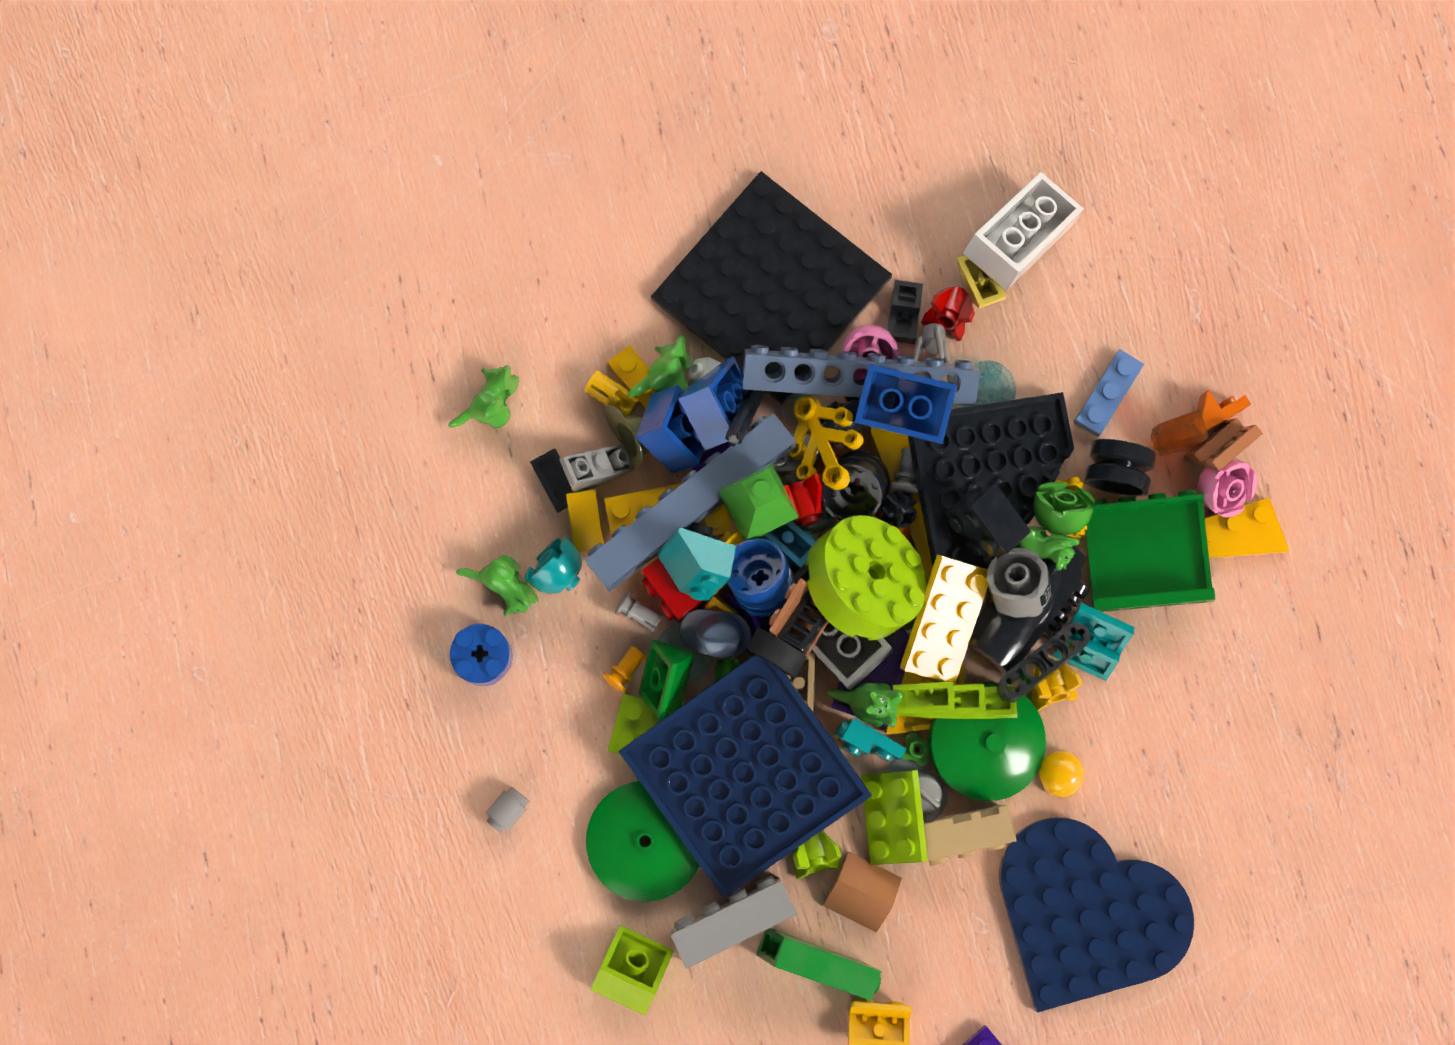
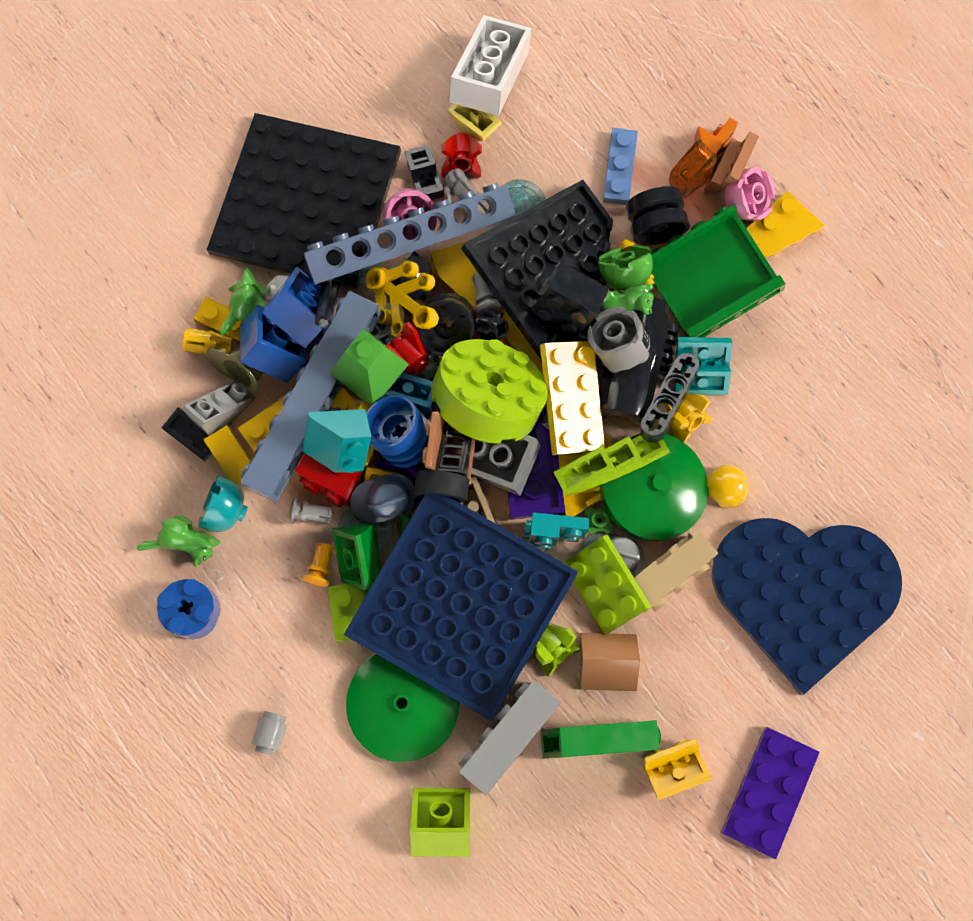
camera: 20 degrees left, 5 degrees down
bright green animal [448,365,519,428] -> none
bright green animal [827,683,903,727] -> none
blue slope [855,364,958,444] -> none

